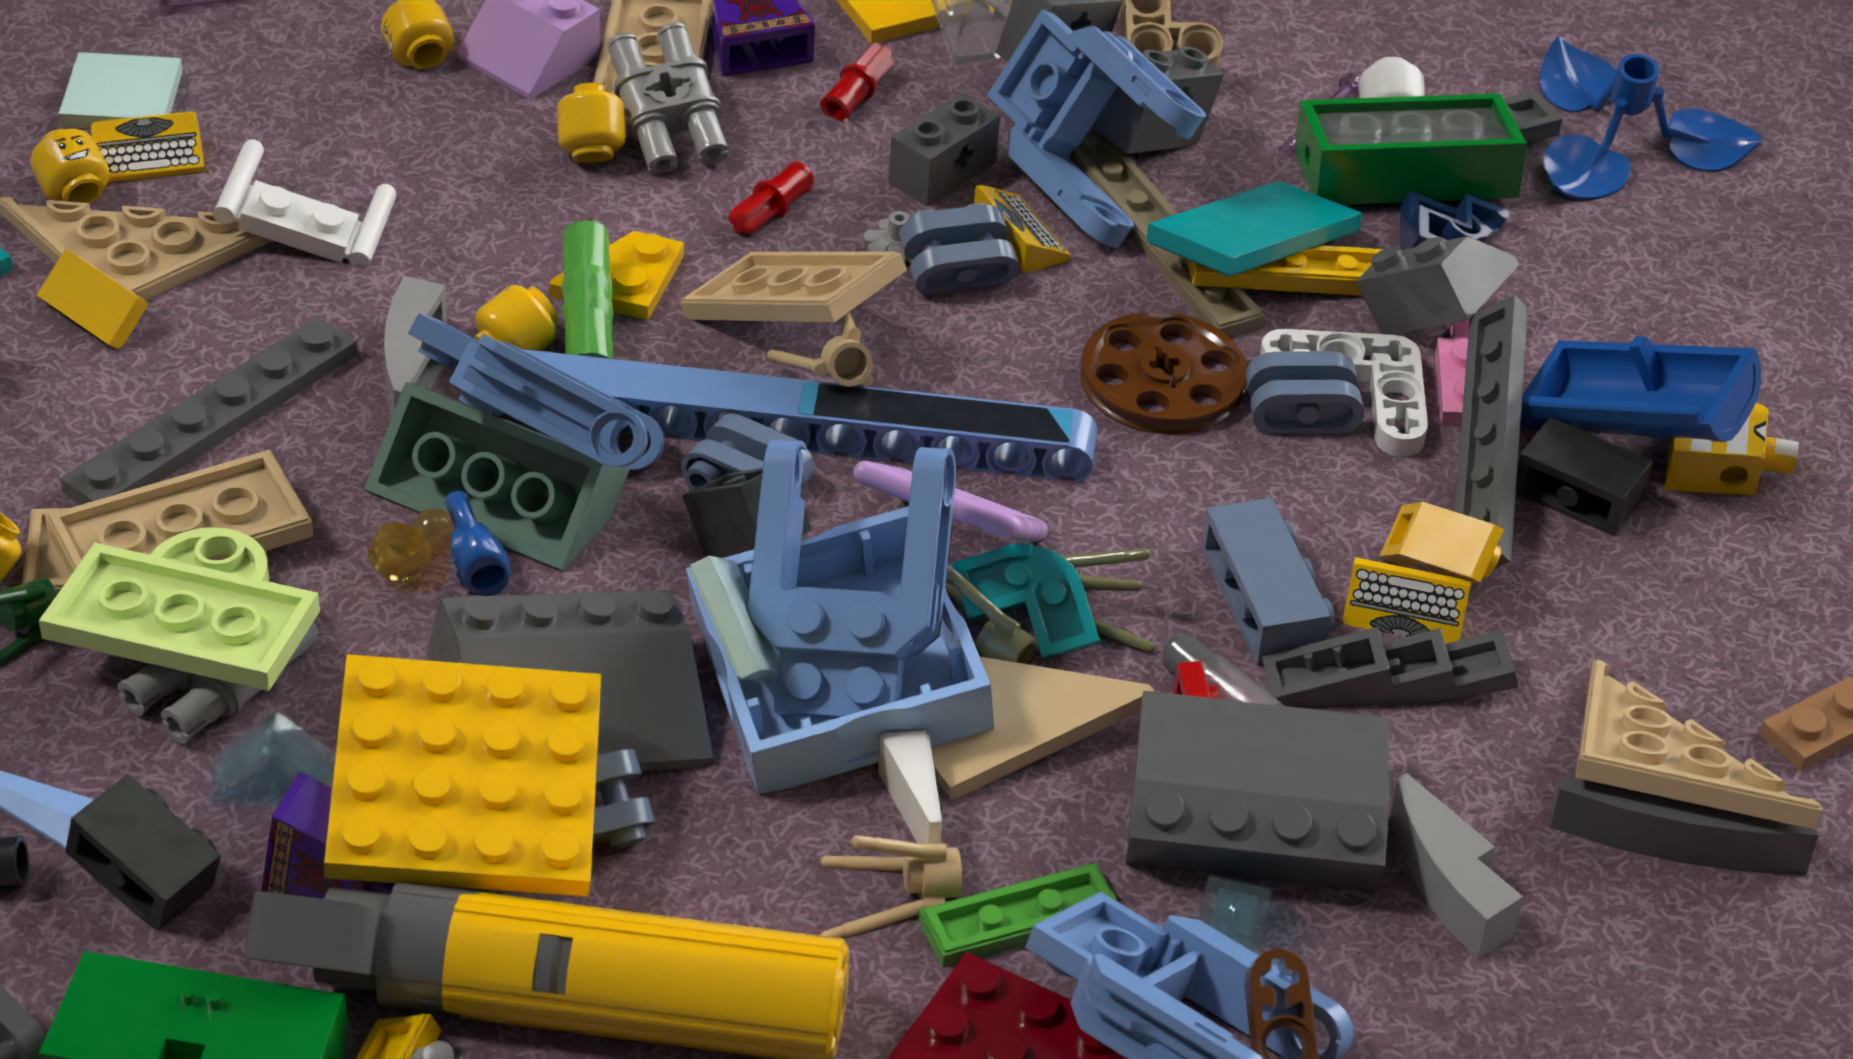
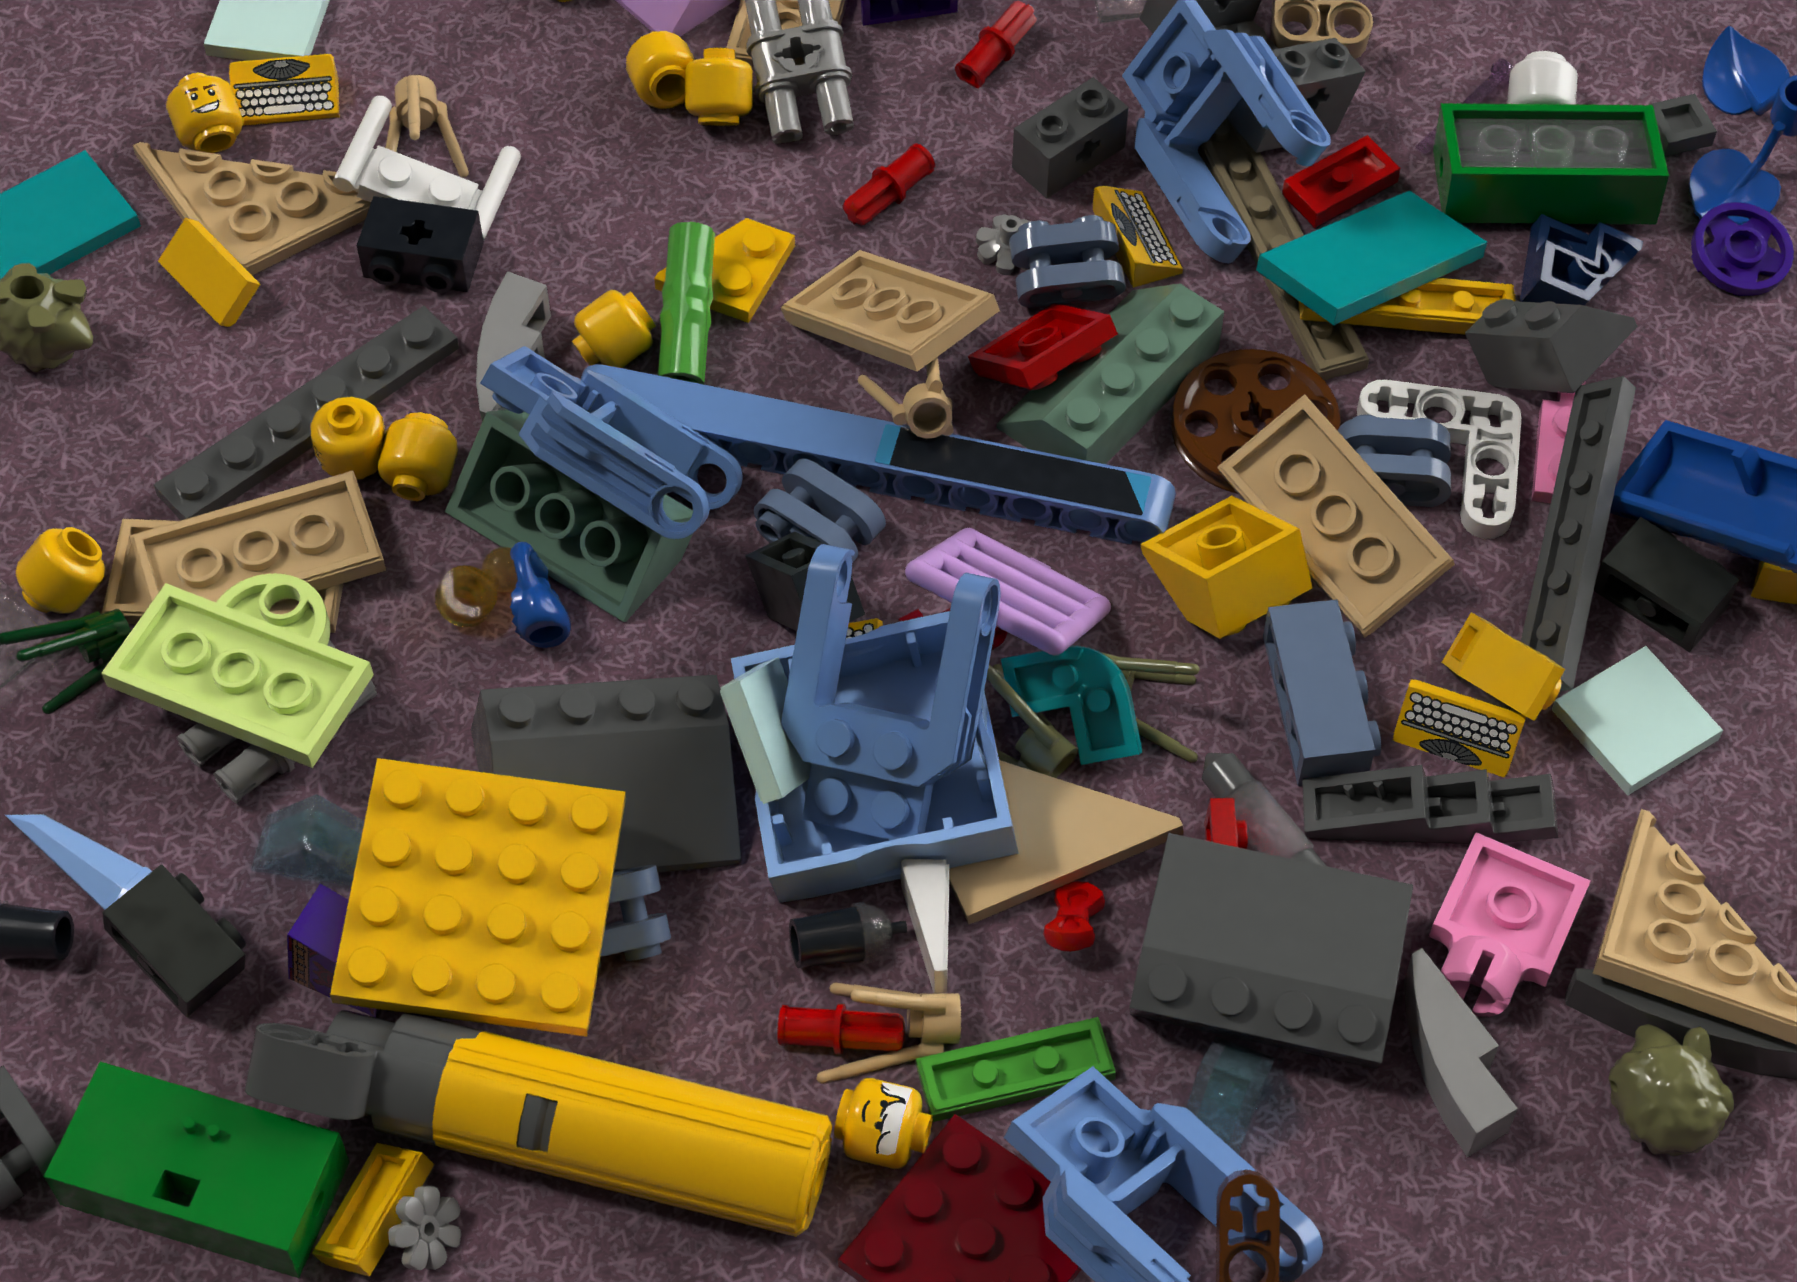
camera: 10 degrees right, 15 degrees up
none -> yellow head [310,397,386,480]
none -> black brick [356,196,484,293]
none -> yellow head [378,412,458,501]
none -> tan plant [385,75,469,177]
none -> yellow head [626,31,695,109]
none -> red axle [777,1003,905,1054]
none -> black piece [789,902,907,968]
none -> yellow head [834,1078,933,1169]
none -> red plate [968,303,1118,390]
none -> sand green slope [997,283,1224,464]
none -> red piece [1043,881,1105,952]
none -> yellow slope [1140,496,1313,639]
none -> tan tile [1217,394,1455,638]
none -> red plate [1282,135,1401,228]
none -> bright pink plate [1429,832,1591,1017]
none -> light aqua tile [1552,646,1723,796]
none -> olive animal [1609,1024,1734,1157]
none -> dark purple wheel [1691,202,1794,296]

